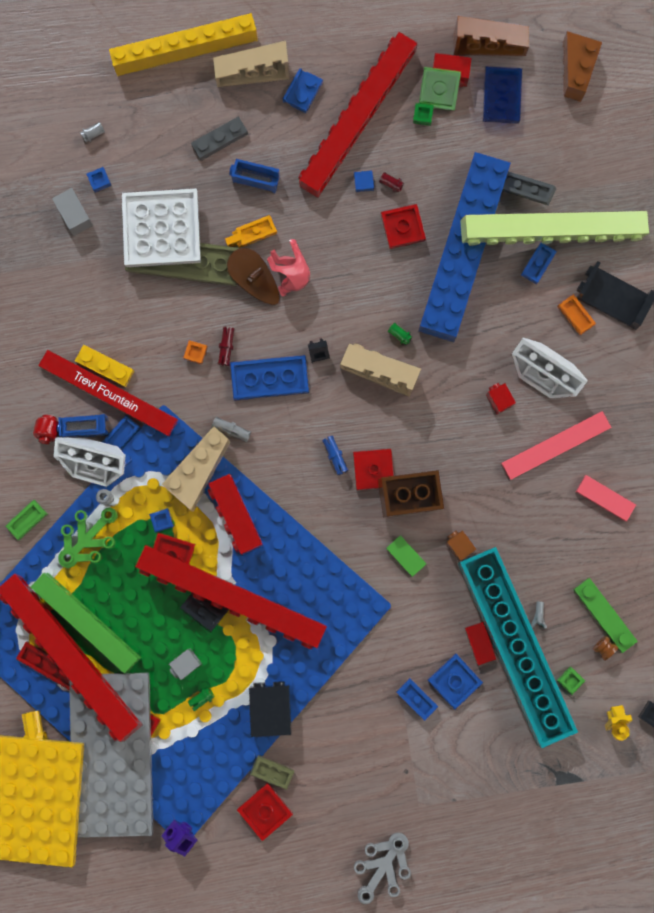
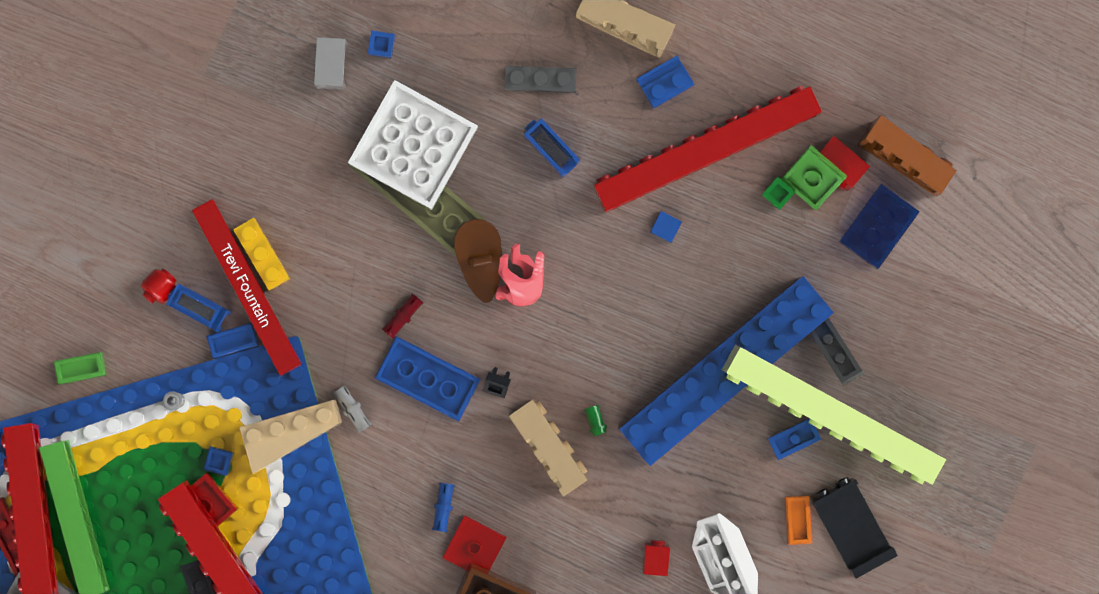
camera: 35 degrees right, 5 degrees up
white wedge [54,437,126,487] -> none
bright green plant [58,508,118,568] -> none
orange plate [183,340,208,365] -> none
red brick [208,474,263,555] -> none
light orange hinge [225,215,277,248] -> none
dark red pin [379,172,404,193] -> none
red plate [380,204,426,249] -> none
dark orange wedge [563,31,602,102] -> none

